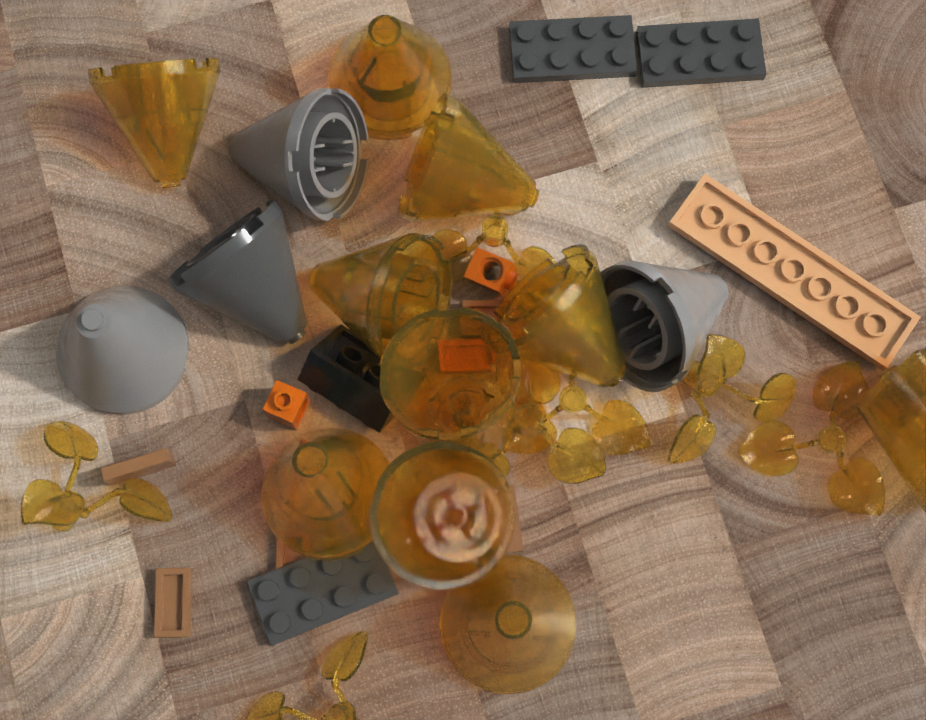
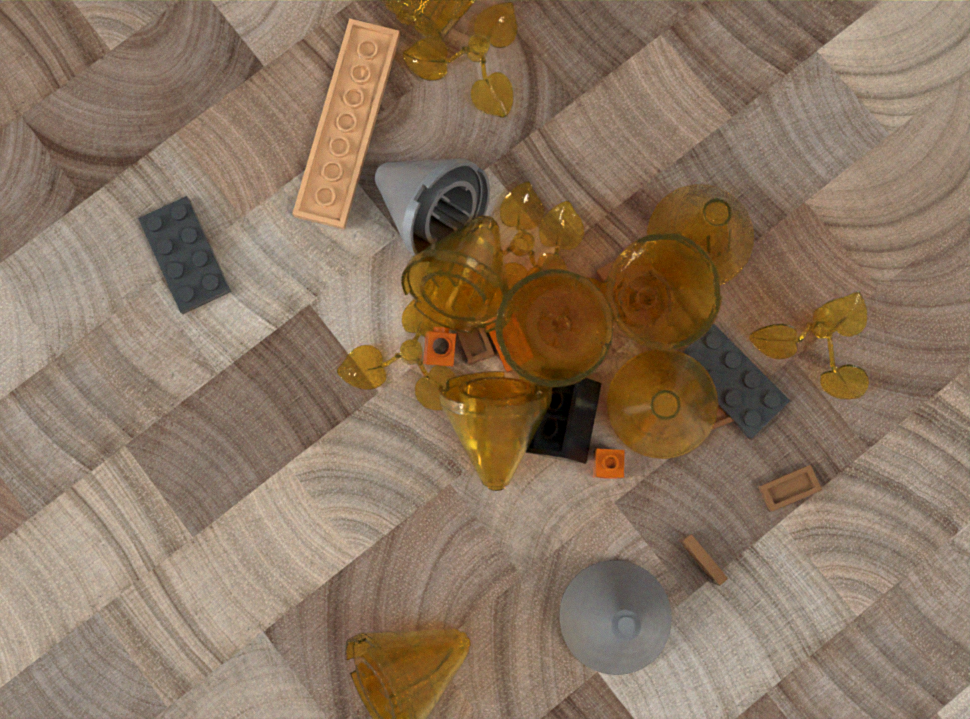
camera: 105 degrees left, 5 degrees up
clear yellow plant [21,421,173,532] -> none
dark grey cone [167,199,307,344] -> none
light grey cone [229,88,369,221] -> none
clear yellow cone [328,15,452,140] -> none
clear yellow cone [398,93,539,222] -> none
dark grey plate [509,15,637,83] -> none
clear yellow plant [667,334,797,464] -> none

